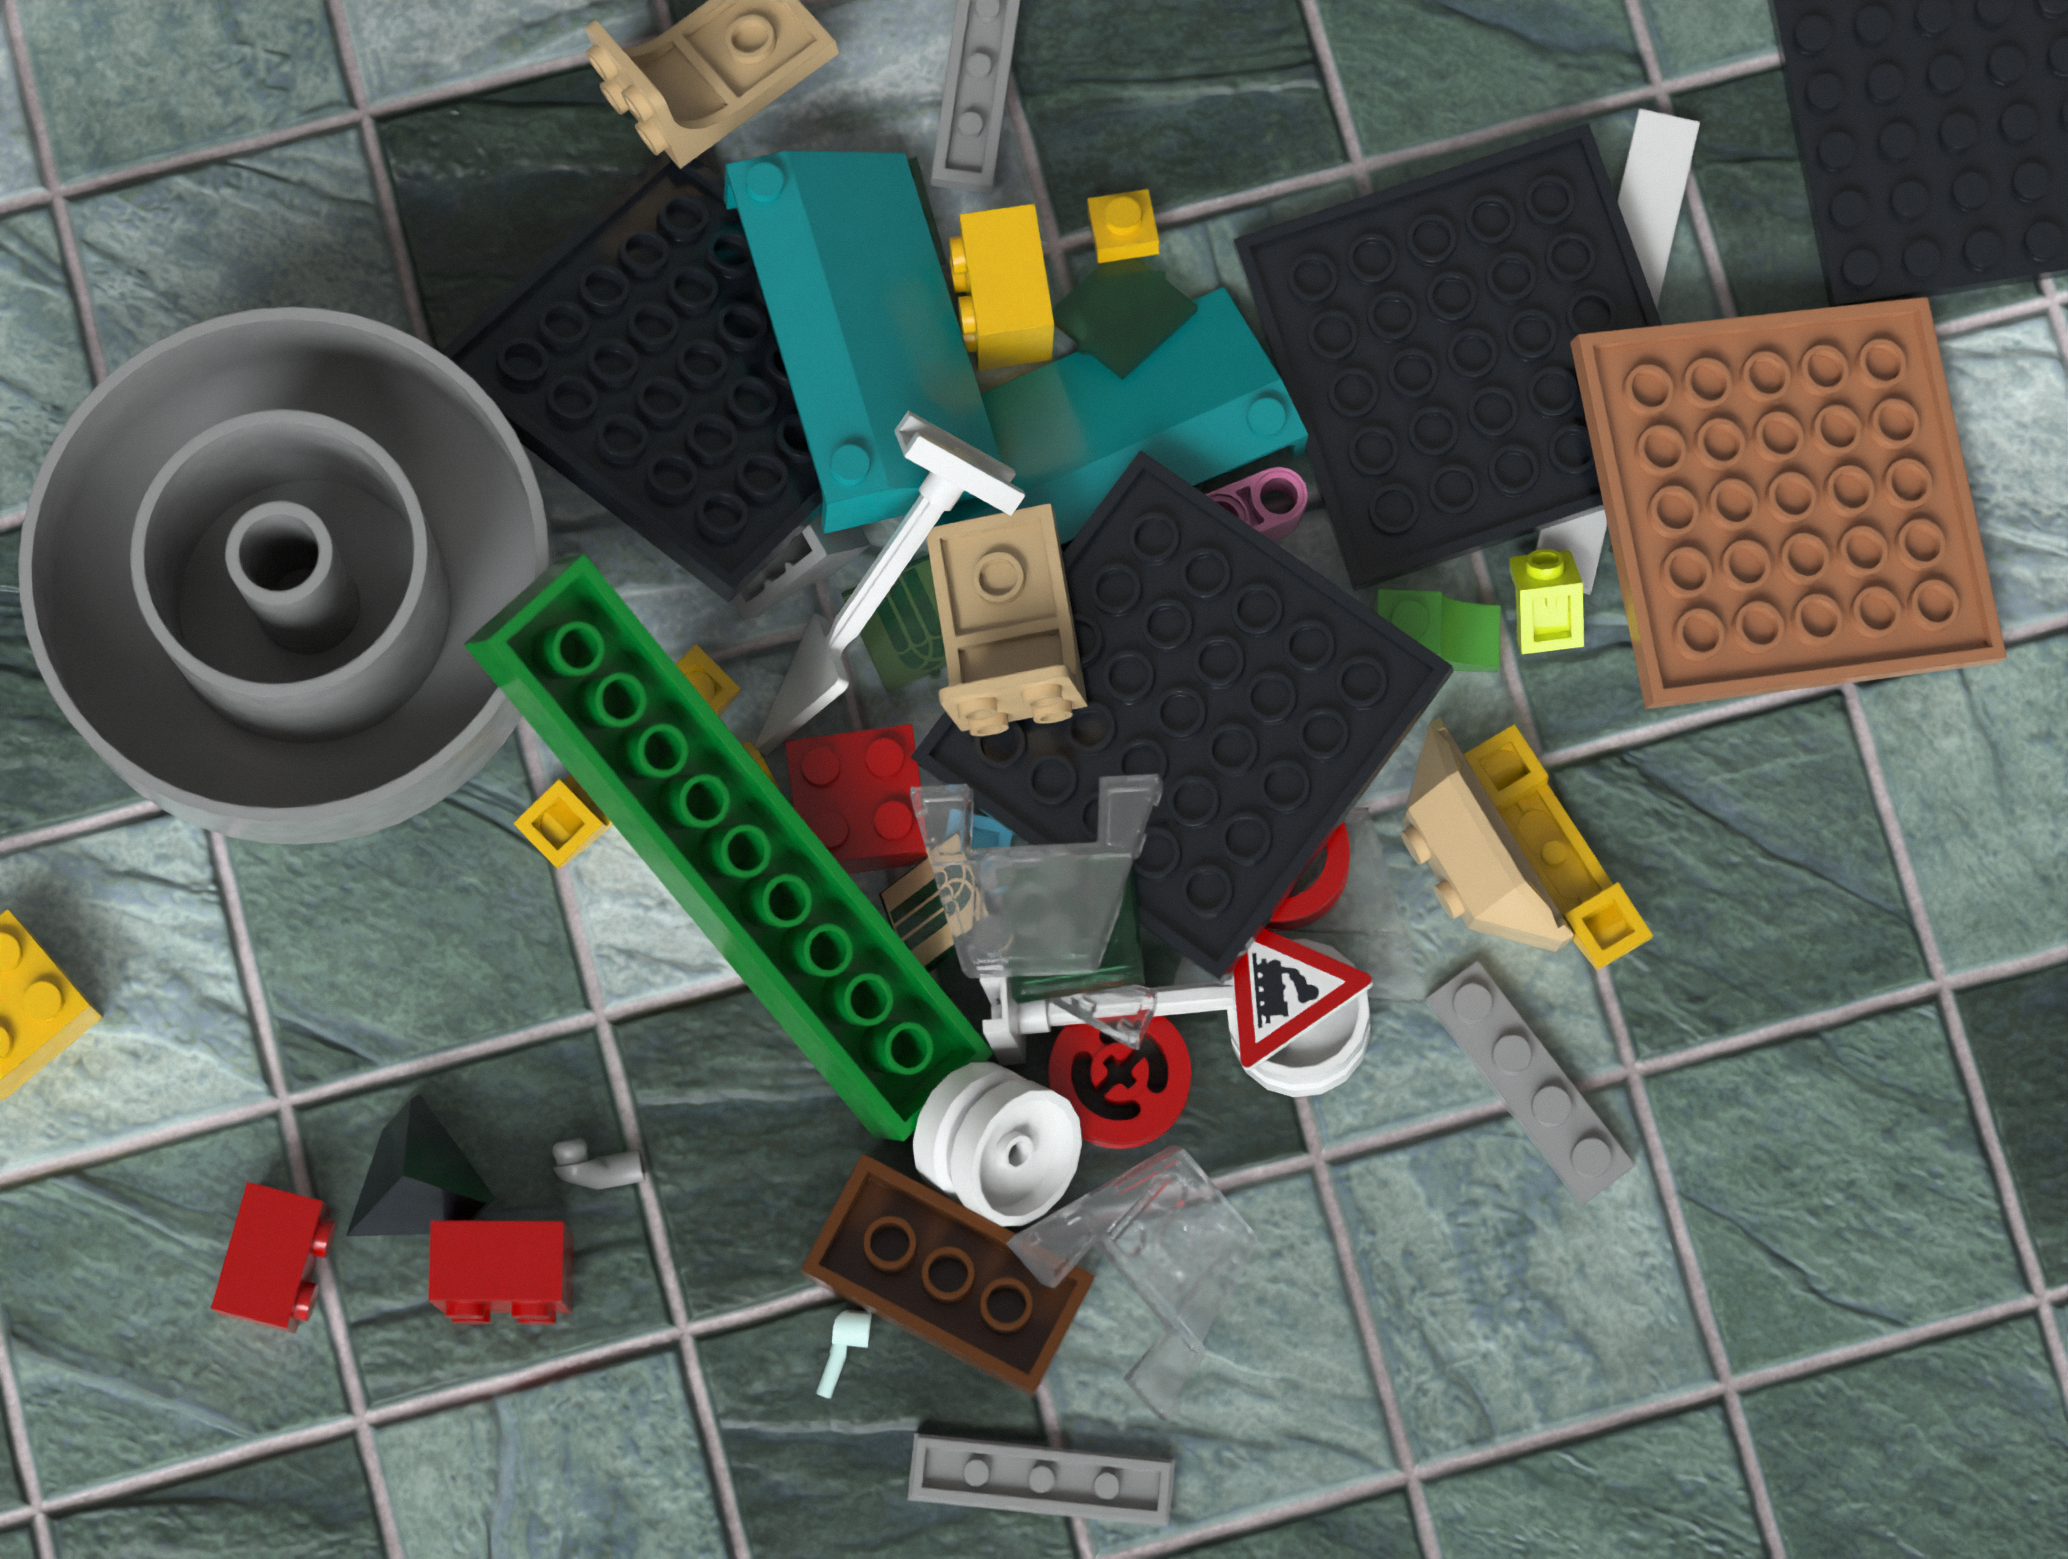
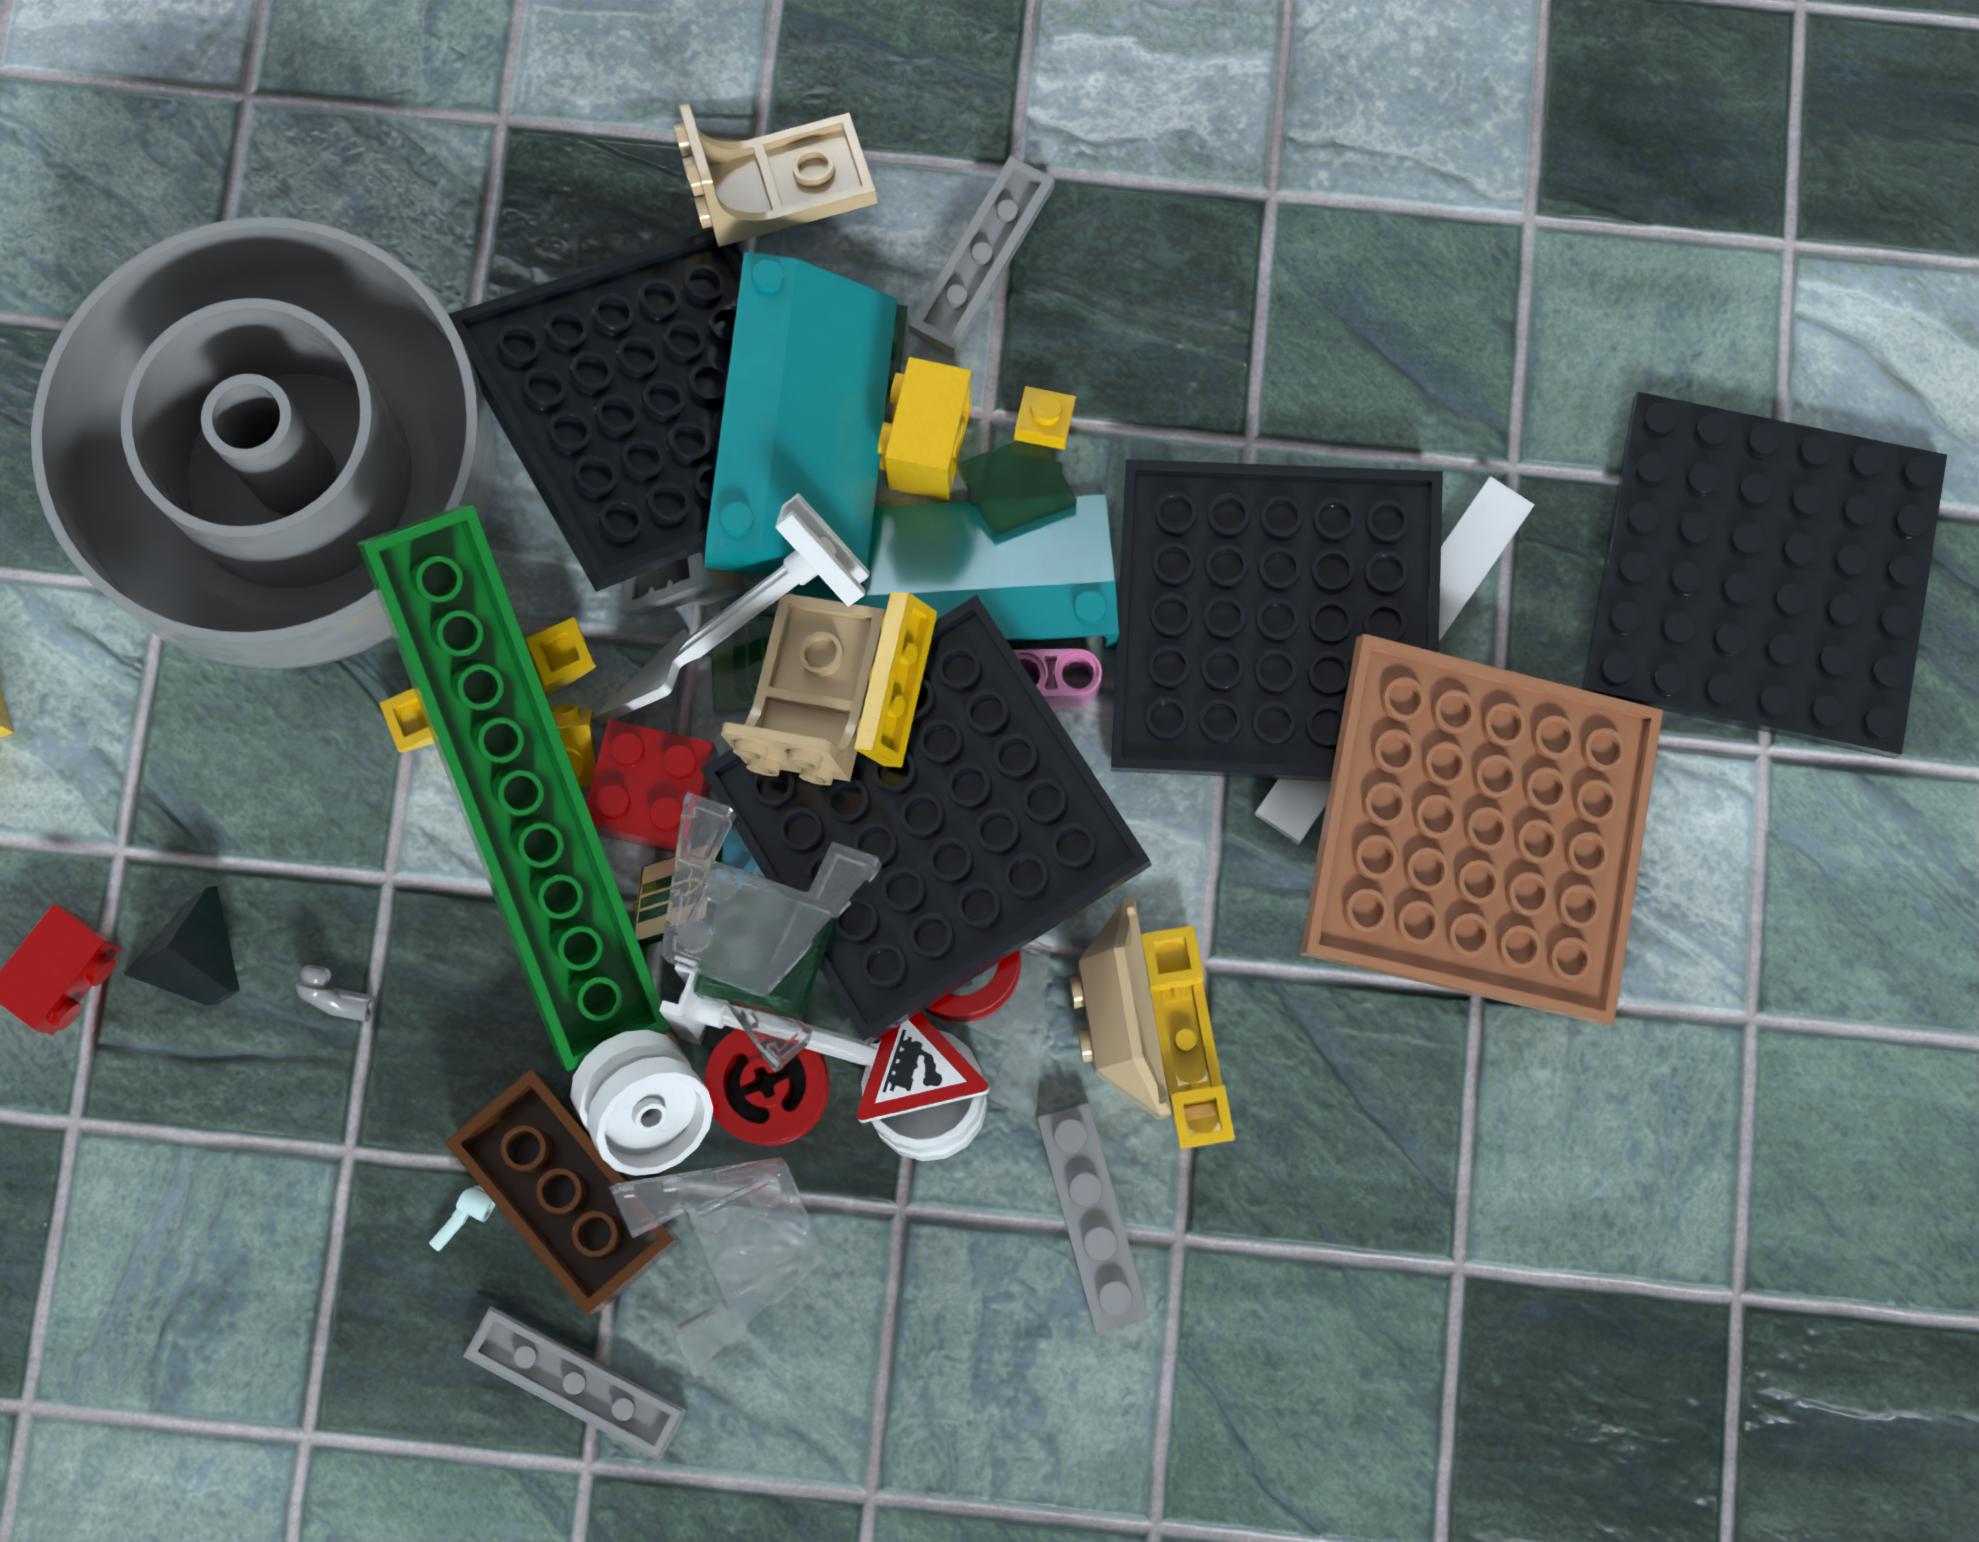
camera: 25 degrees right, 0 degrees up
red brick [428,1221,574,1325] -> none
bright green arch [1372,589,1500,673] -> none
neon yellow bracket [1509,549,1584,654] -> none
none -> yellow plate [854,592,937,767]

